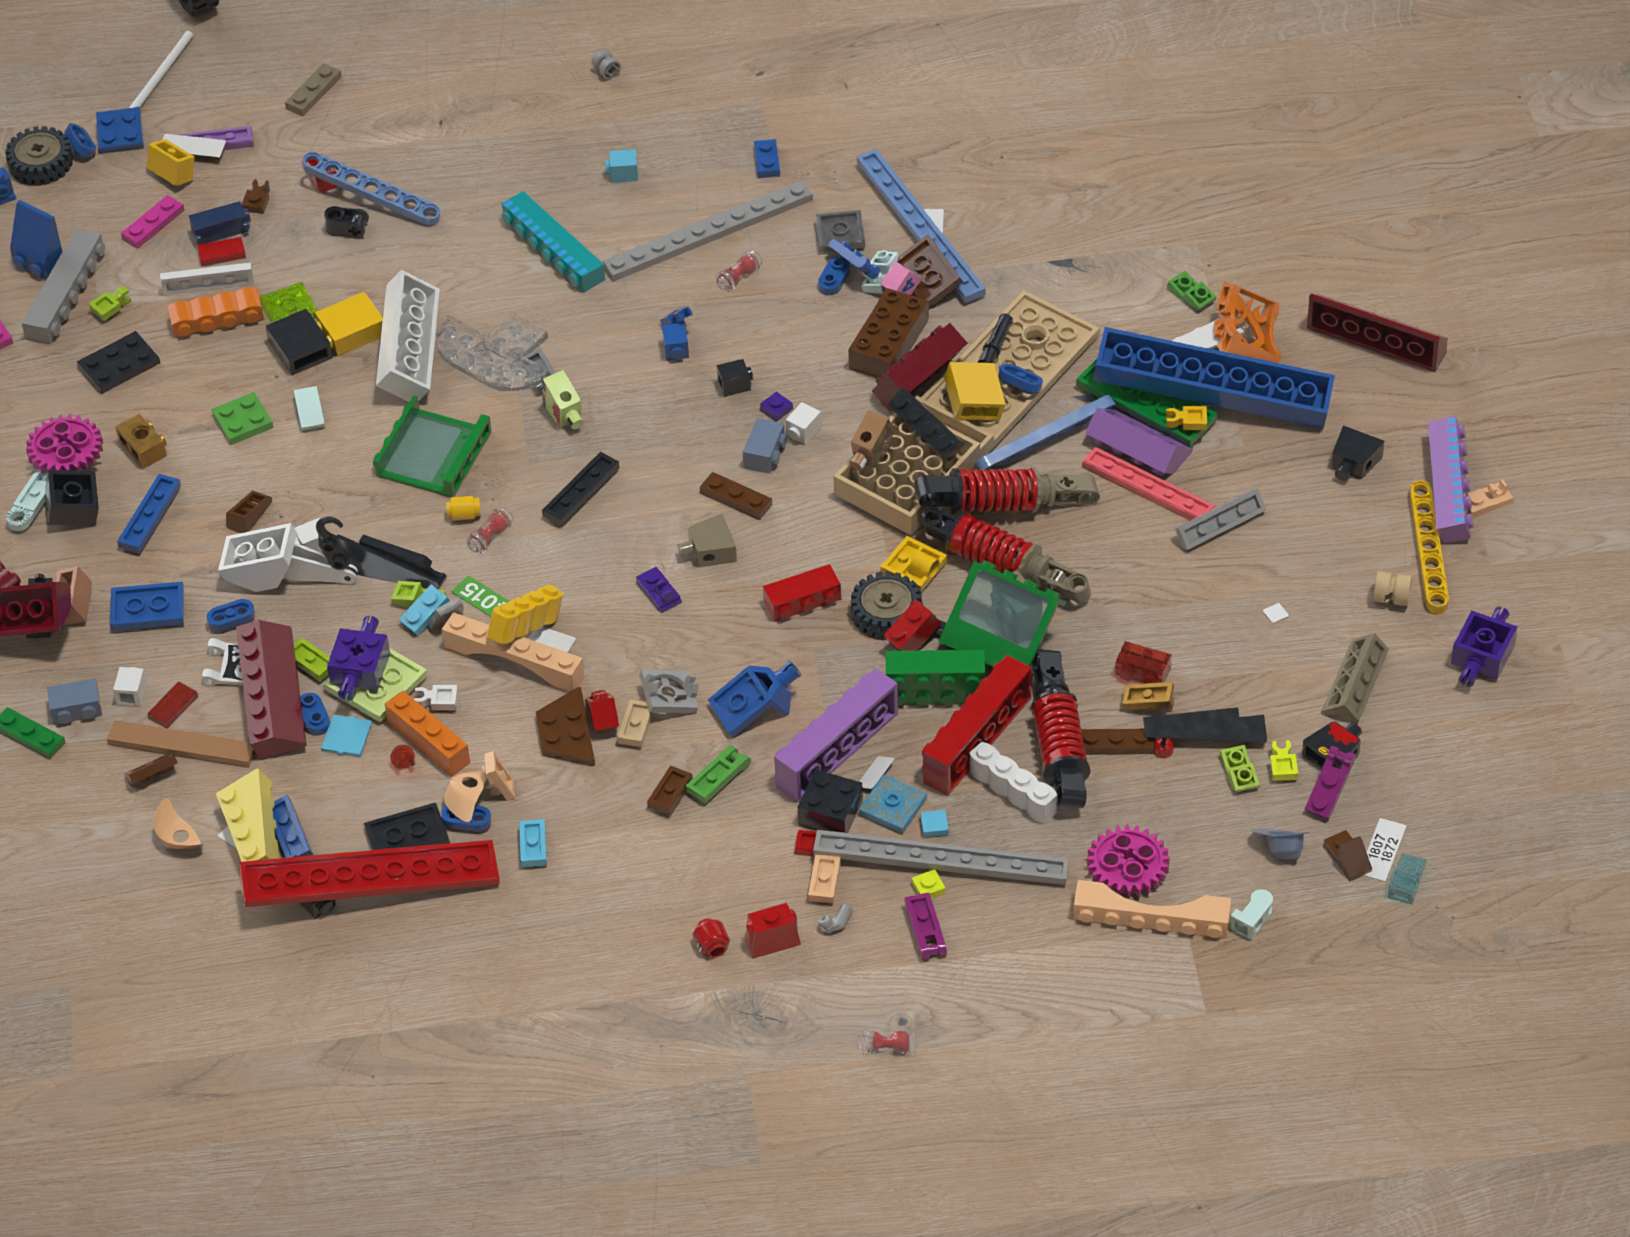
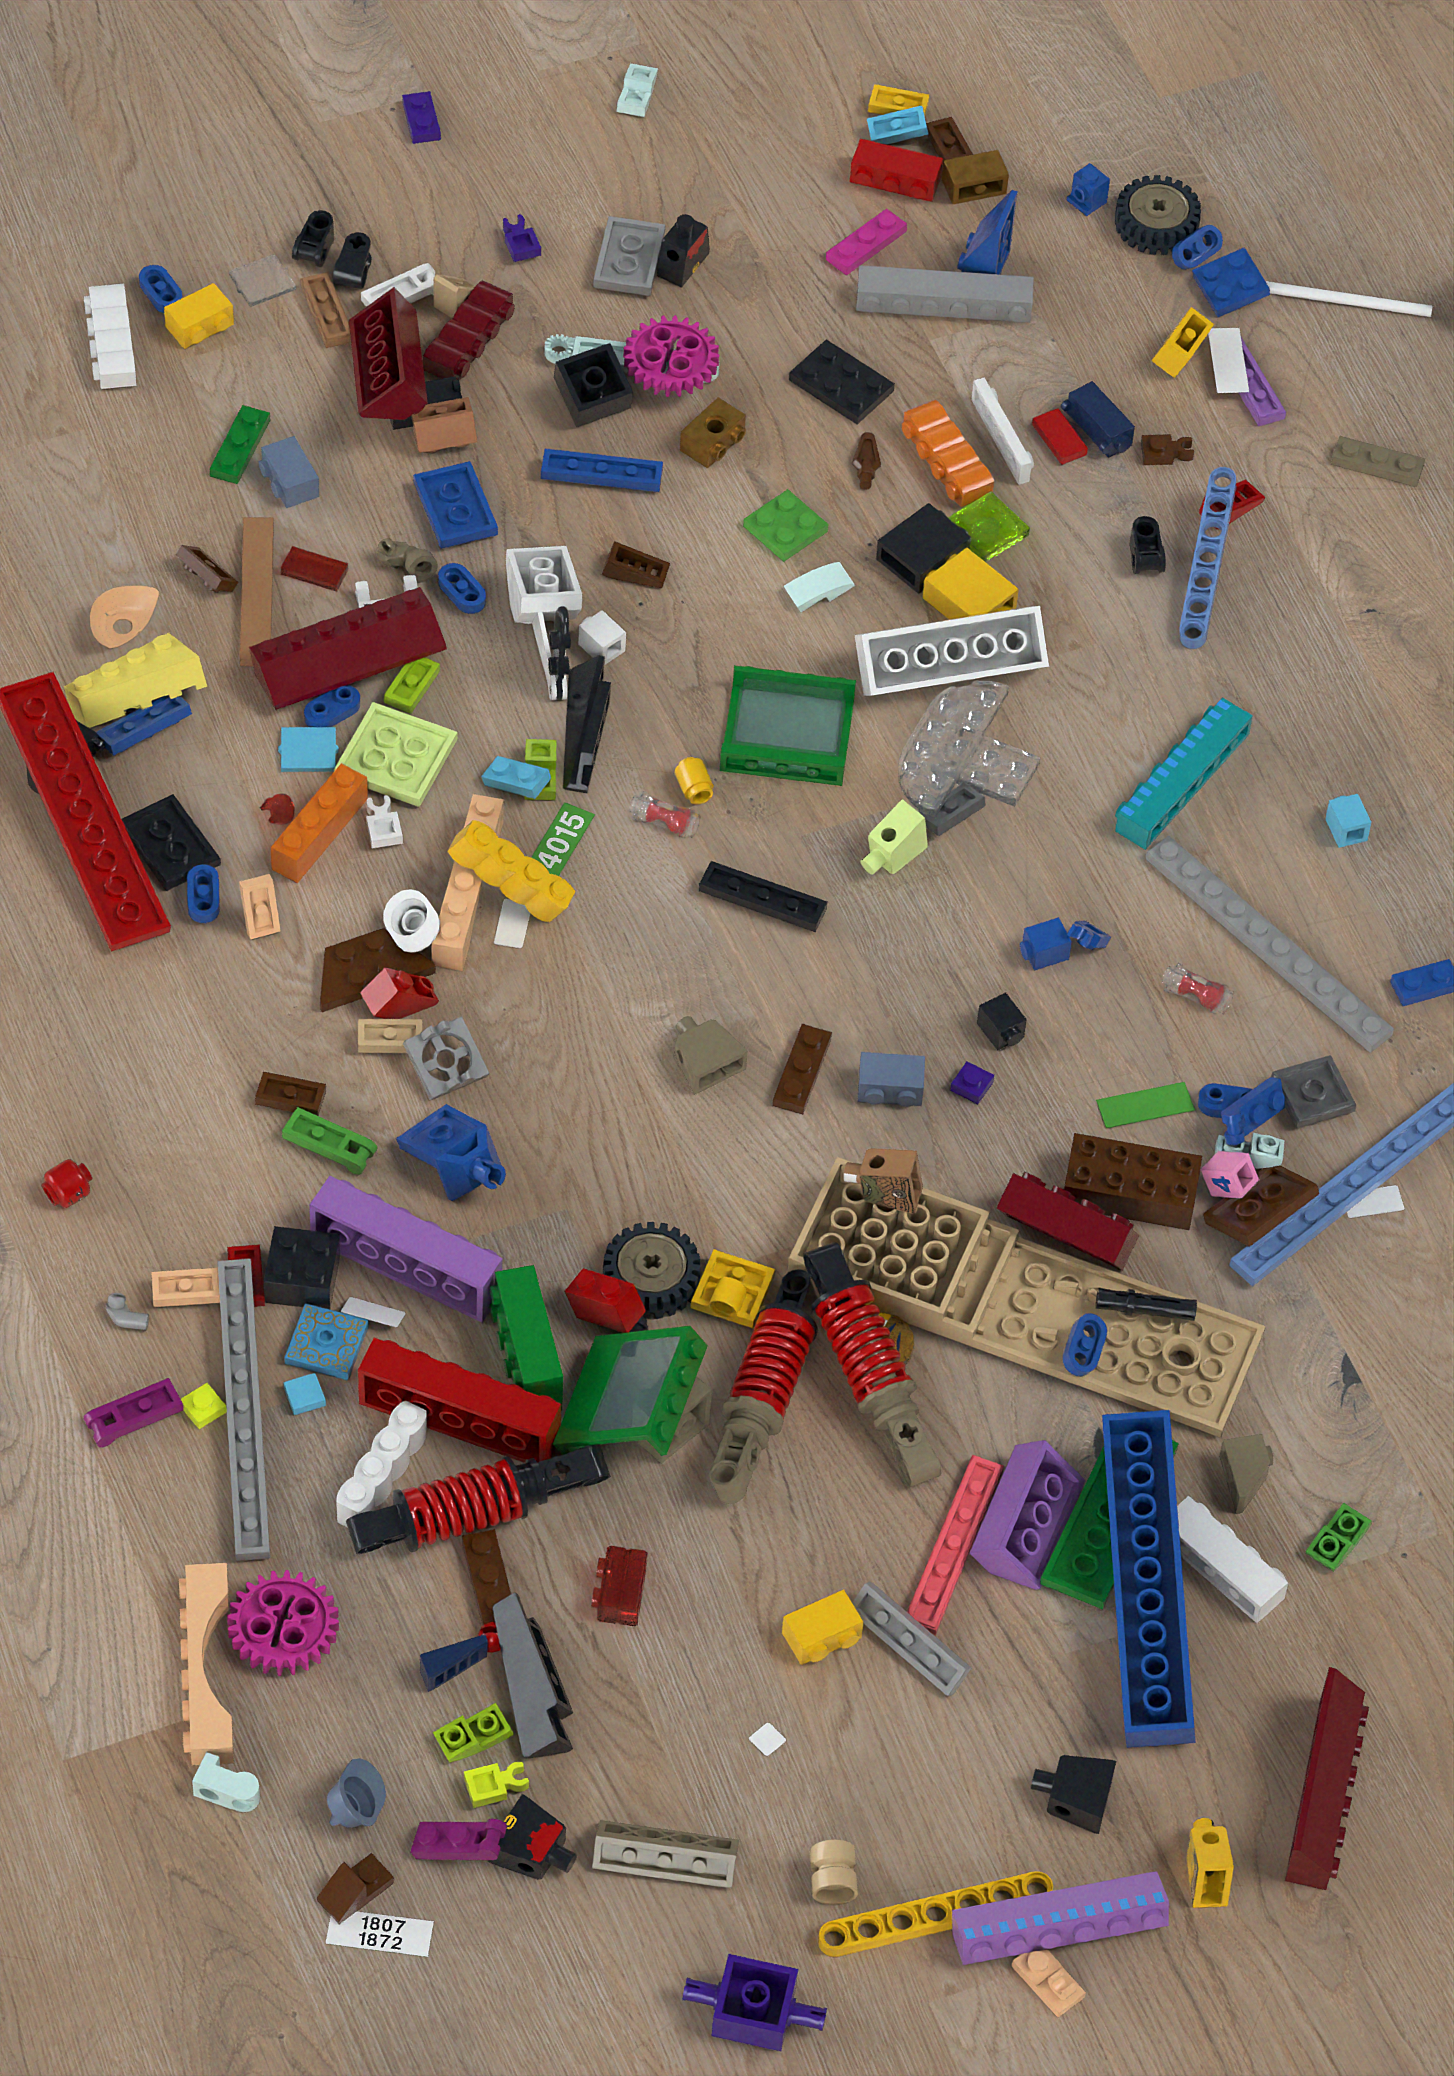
camera: 70 degrees right, 5 degrees up
lime plate [89,286,131,321] -> none
white brick [113,667,147,707] -> none
dark pink plate [121,195,185,249] -> none
dark purple brick [327,616,390,701] -> none
light grey piece [428,597,464,630] -> none
light nougat piece [443,771,485,822] -> none
medium azure plate [519,819,547,867] -> none
dark purple plate [636,566,682,613] -> none
red torso [745,902,801,959] -> none
red brick [763,564,842,622] -> none
white brick [786,402,822,445] -> none
black plate [887,386,965,462] -> none
yellow brick [944,362,1006,420] -> none
medium blue beam [974,395,1116,471] -> none
pearl gold plate [1122,682,1174,711] -> none
yellow plate [1166,406,1207,430] -> none
orange fence [1214,281,1281,363] -> none
clear light blue plate [1388,853,1427,905] -> none
none -> dark tan arm [377,538,438,581]
none -> white piece [383,889,440,953]
none -> dark blue slope [420,1635,488,1692]
none -> yellow brick [782,1589,863,1665]
none -> reddish brown piece [852,432,881,490]
none -> bright green sticker [1096,1082,1195,1128]
none -> yellow torso [1187,1818,1234,1908]
none -> dark tan slope [1219,1434,1273,1514]

